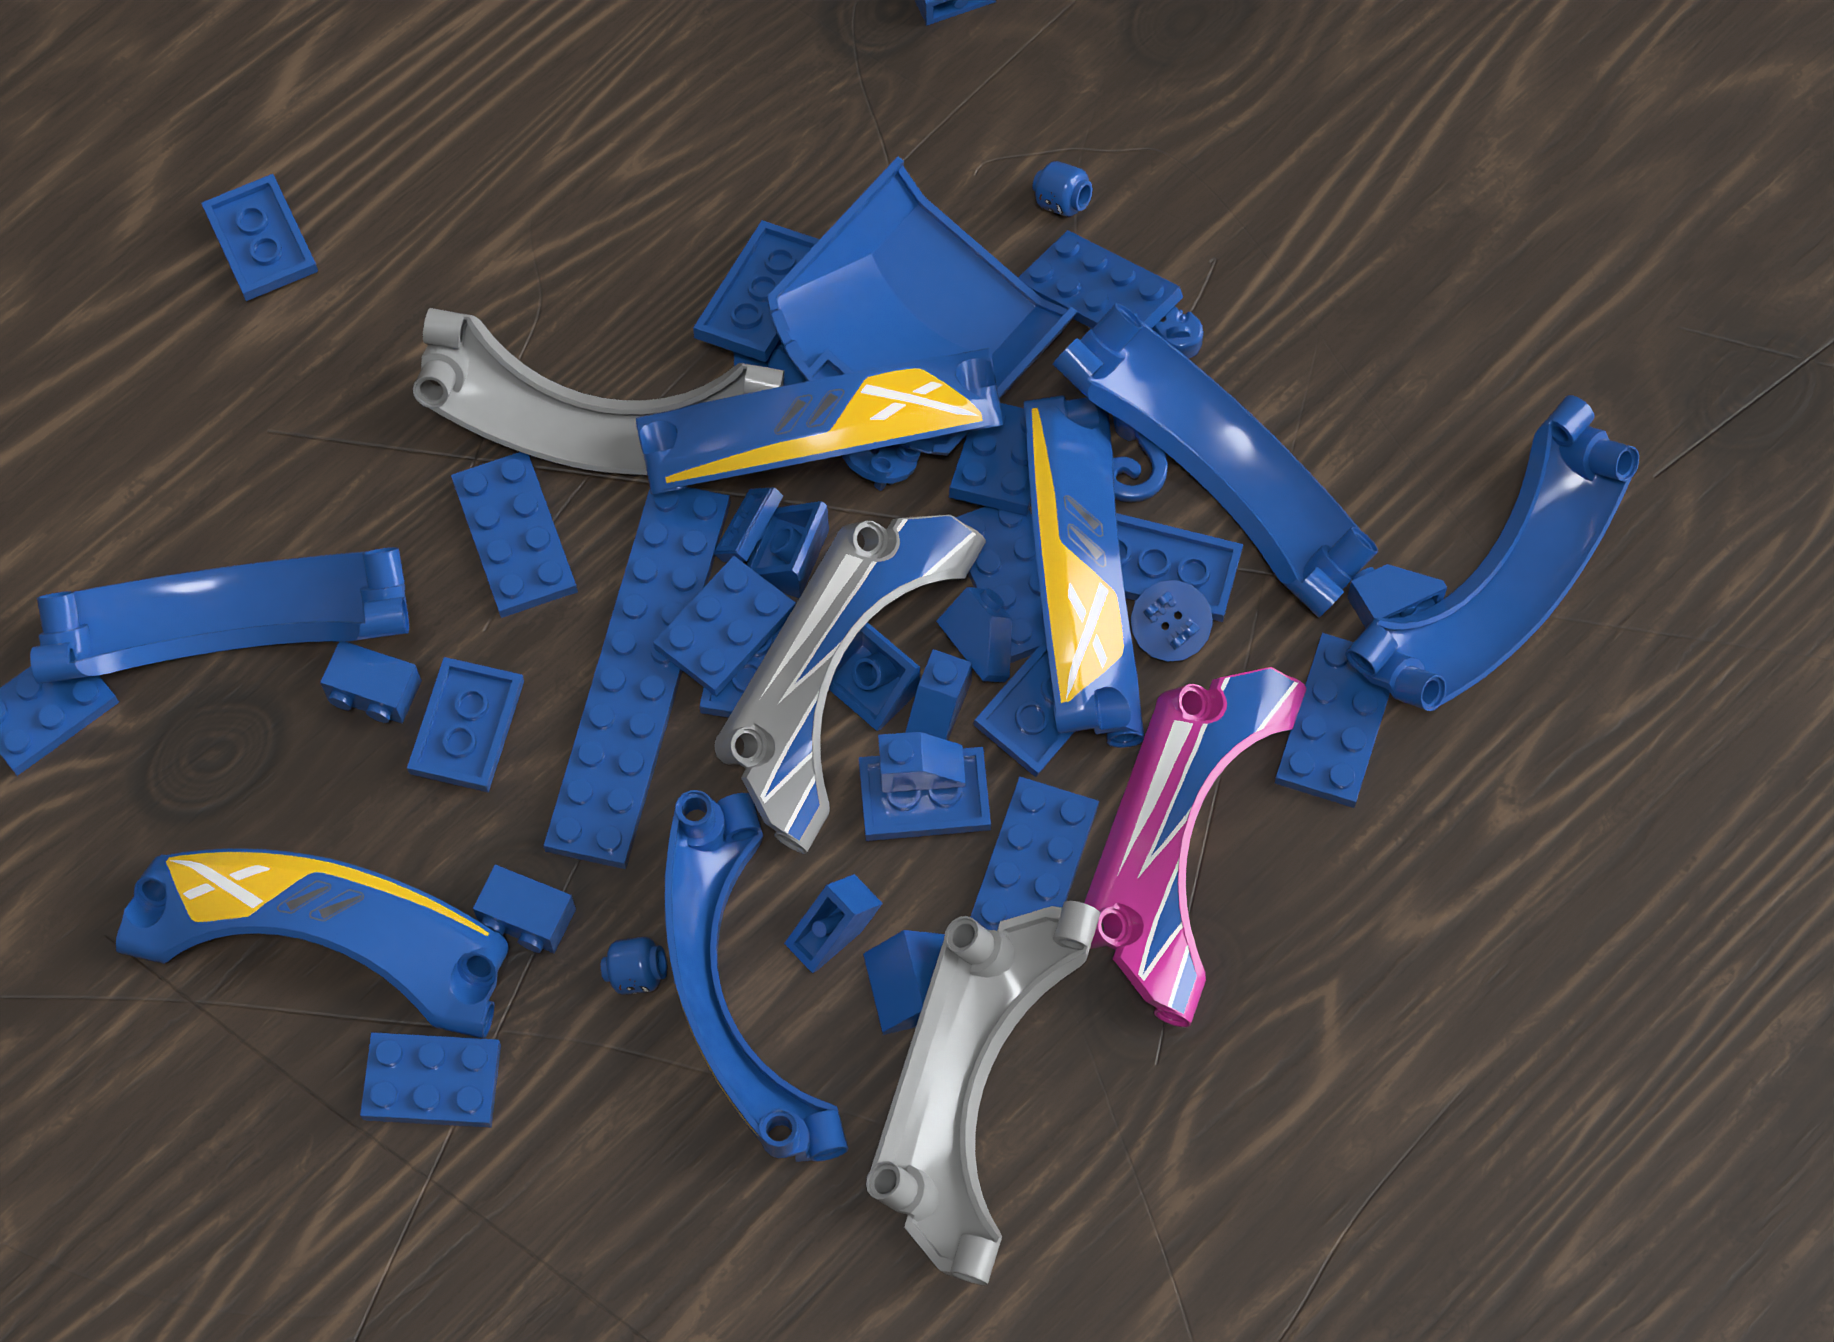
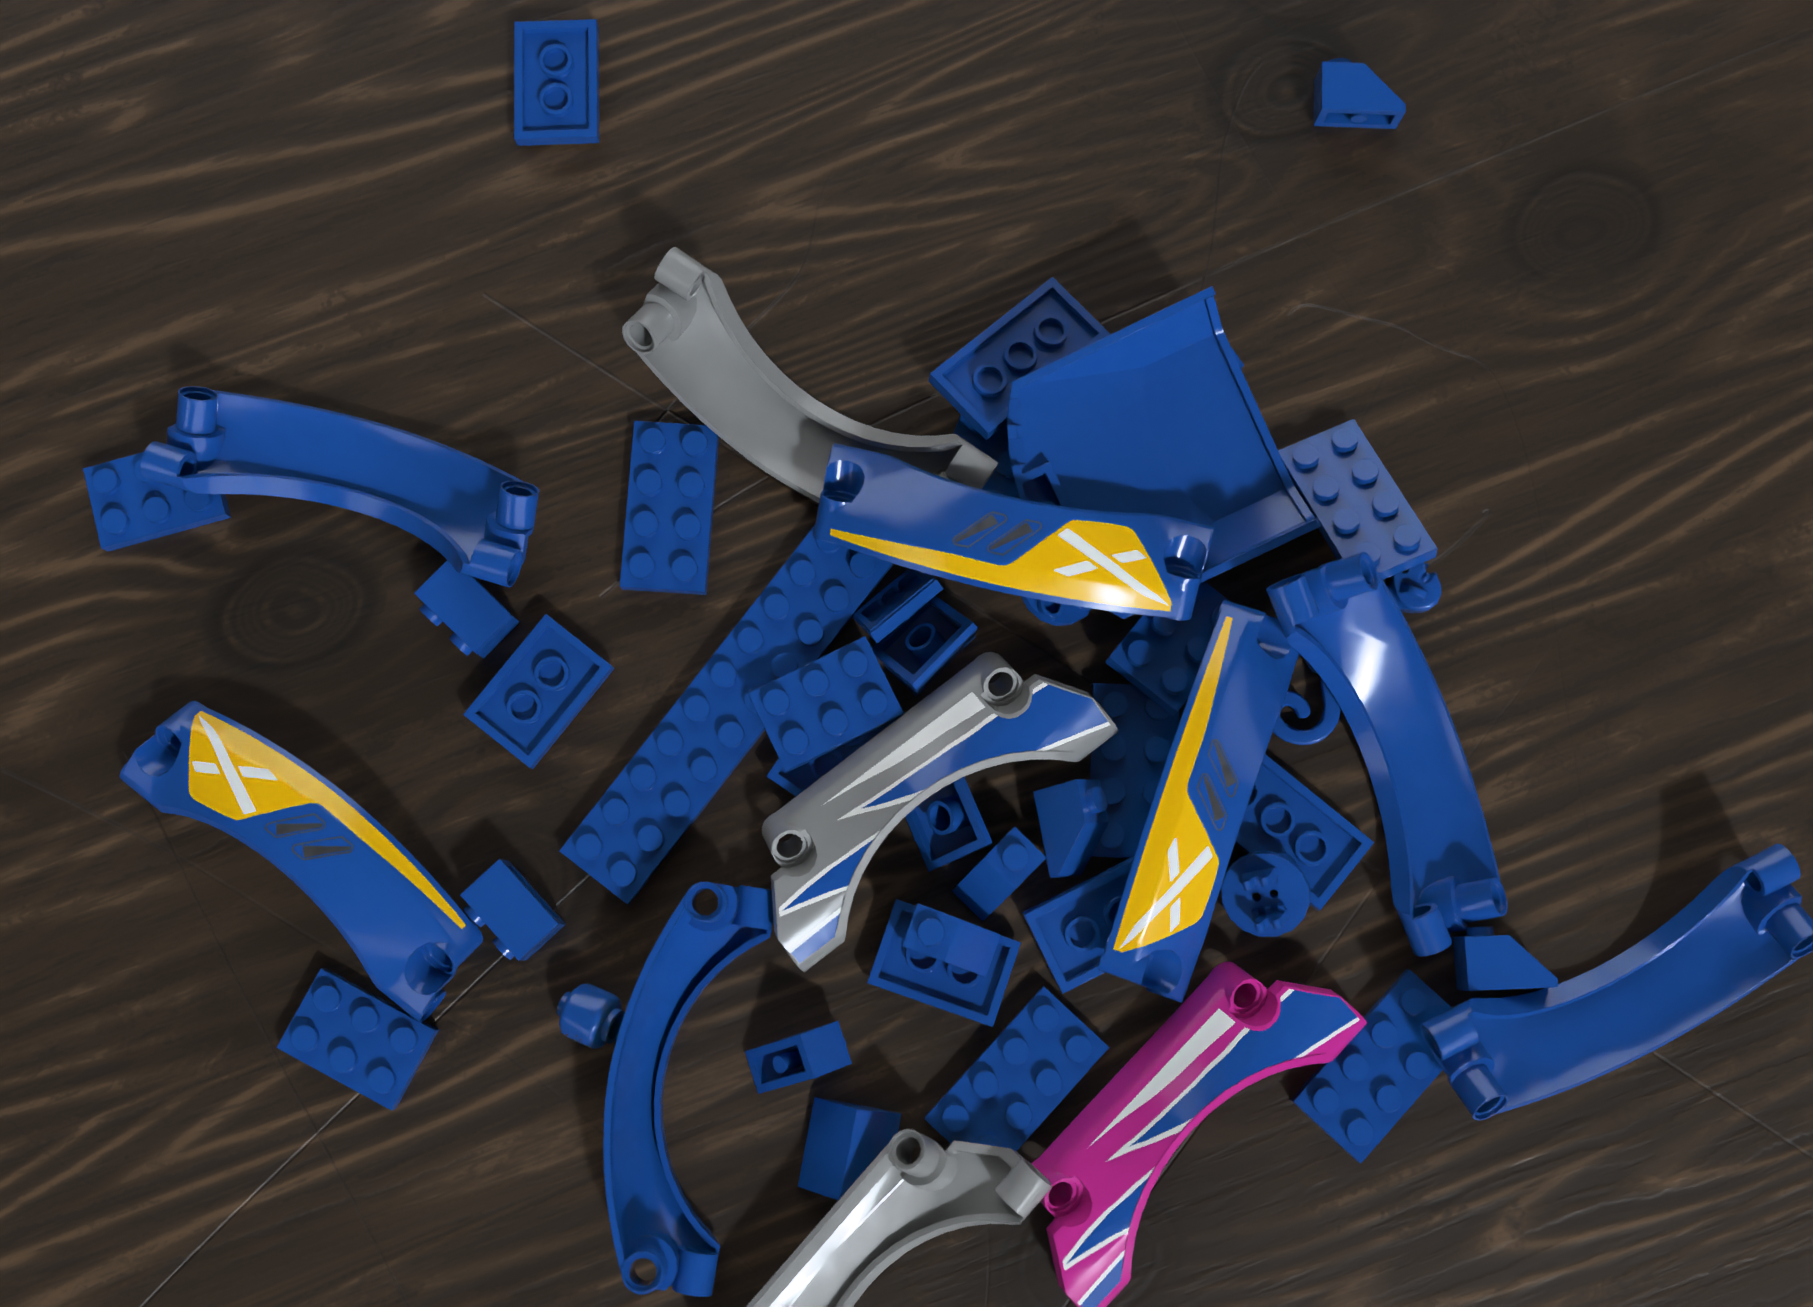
camera: 25 degrees right, 15 degrees up
blue head [1032,161,1093,217] -> none

